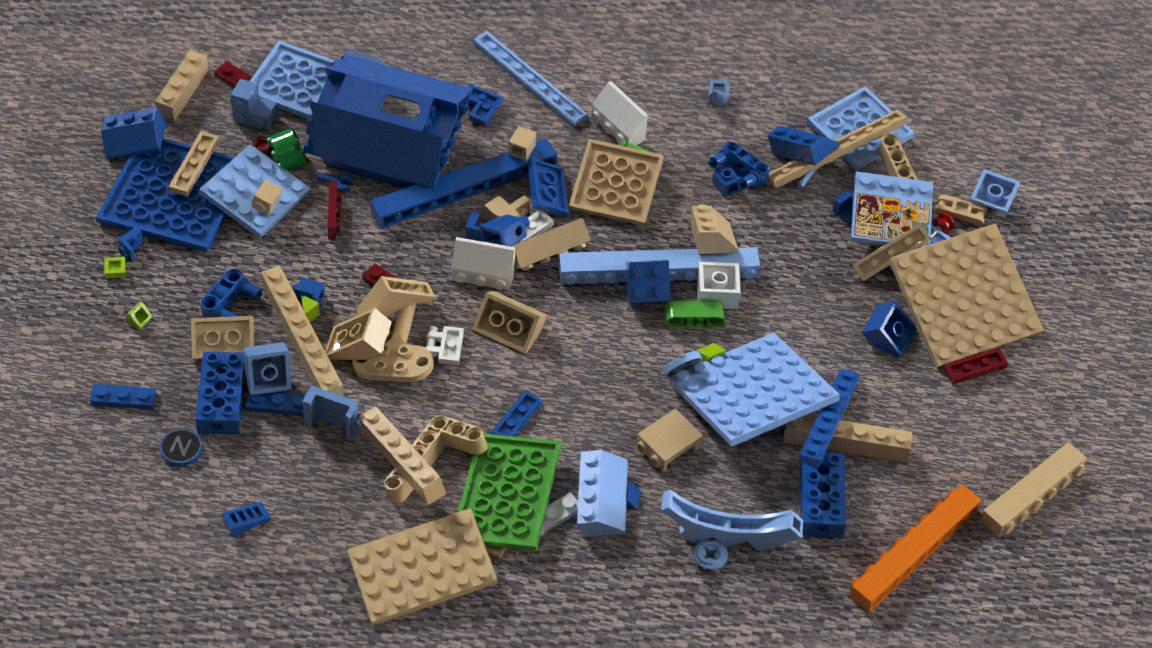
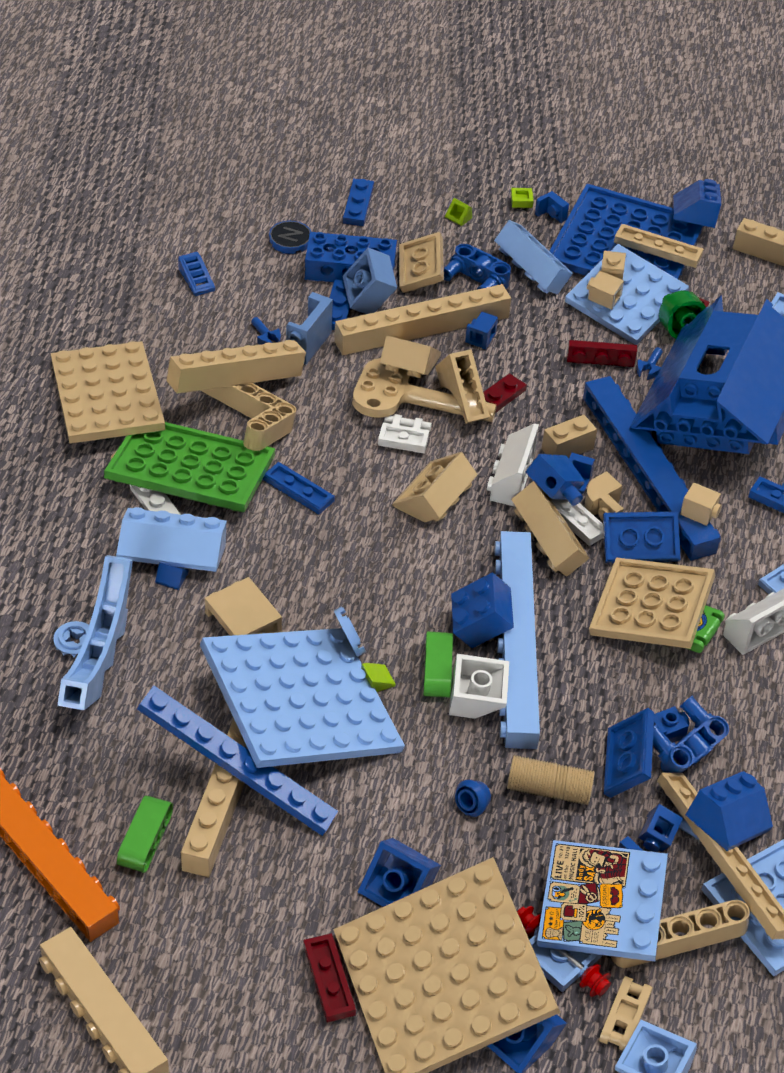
camera: 95 degrees right, 5 degrees down
medium blue brick [231,79,278,130] -> none
lime slope [302,296,320,322] -> none
tan slope [691,204,738,254] -> none
blue brick [800,453,846,538] -> none
tan plate [852,223,931,282] -> none
none -> bright green beam [117,795,173,873]
none -> blue bar [251,317,281,345]
none -> blue cone [455,780,491,817]
none -> light blue brick [494,220,573,295]
none -> tan piece [507,755,595,805]
none -> tan brick [542,415,597,458]
none -> tan brick [601,251,626,280]
none -> blue tile [604,708,654,798]
none -> blue brick [638,804,683,852]

